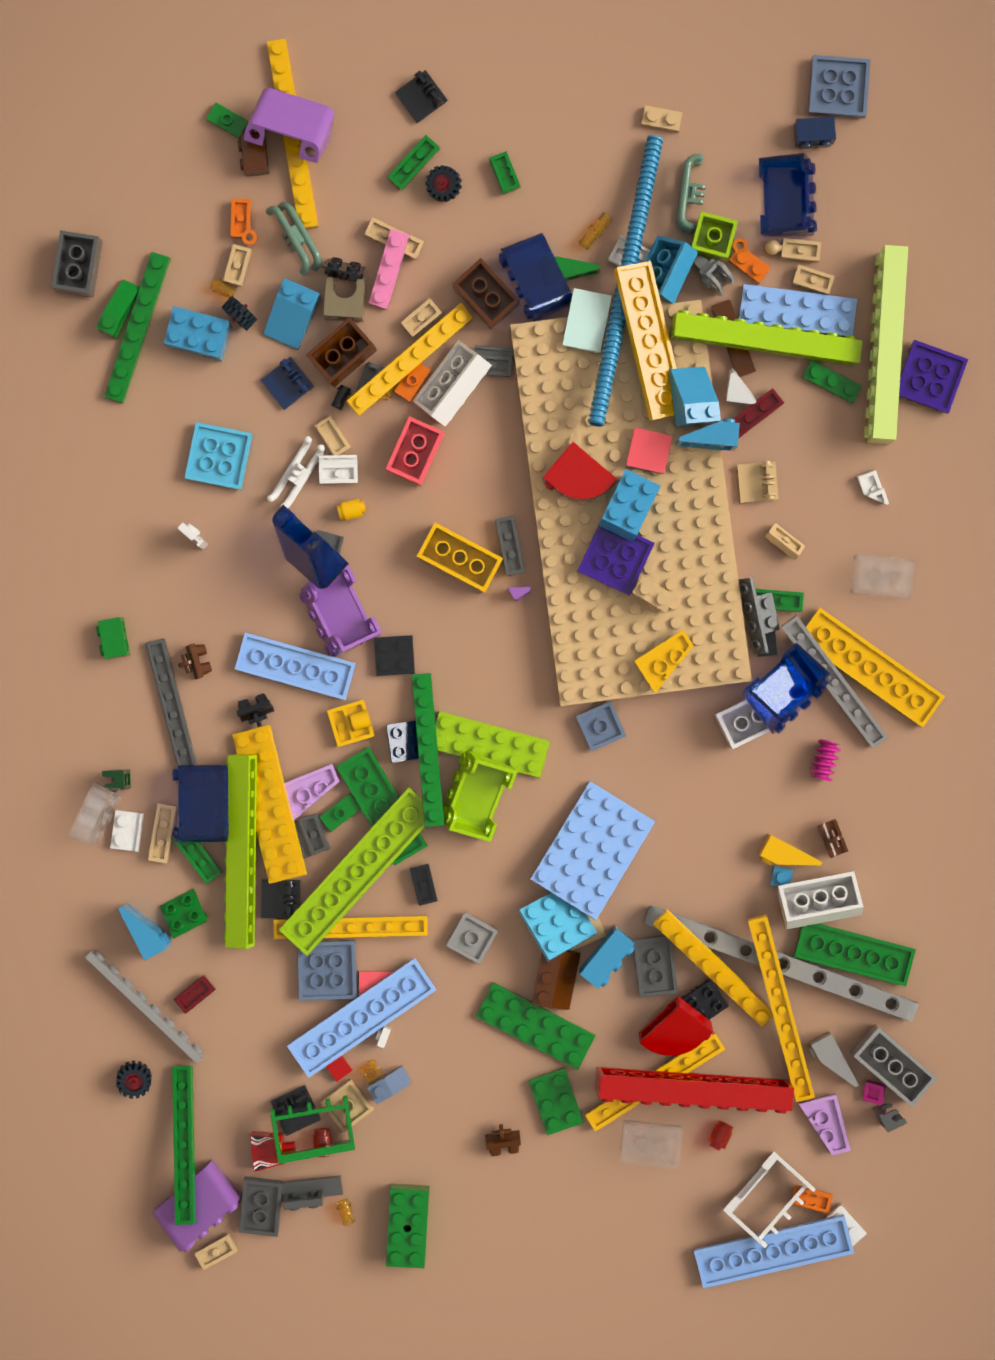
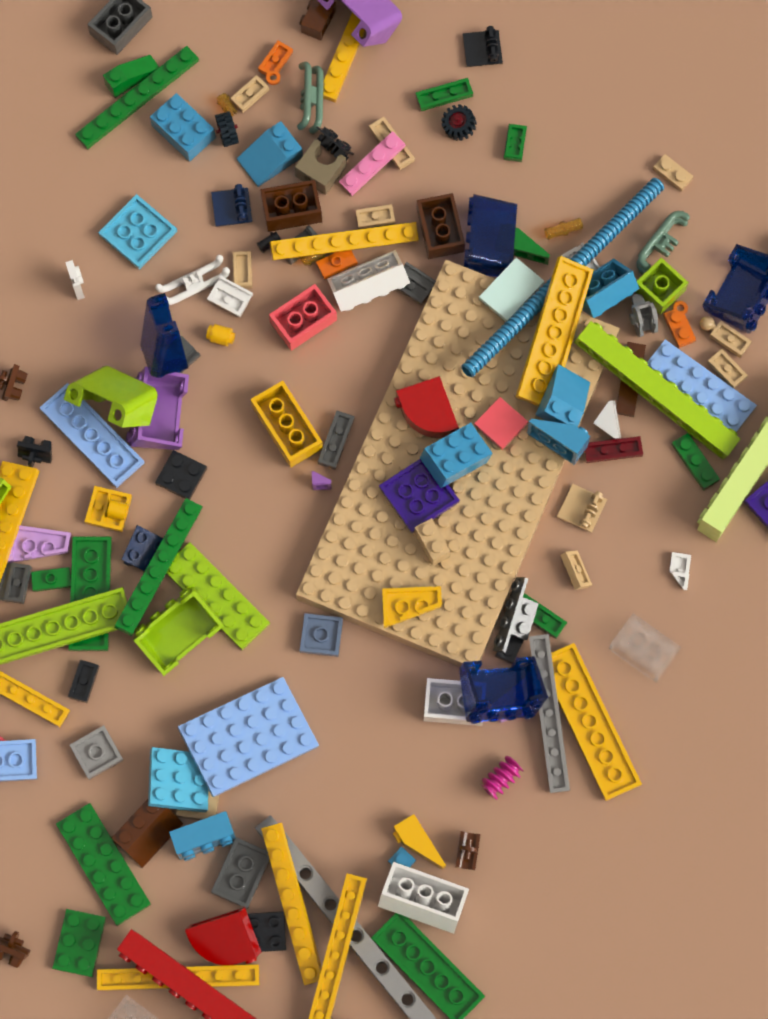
camera: 25 degrees right, 15 degrees down
none -> lime windscreen [64,366,158,428]

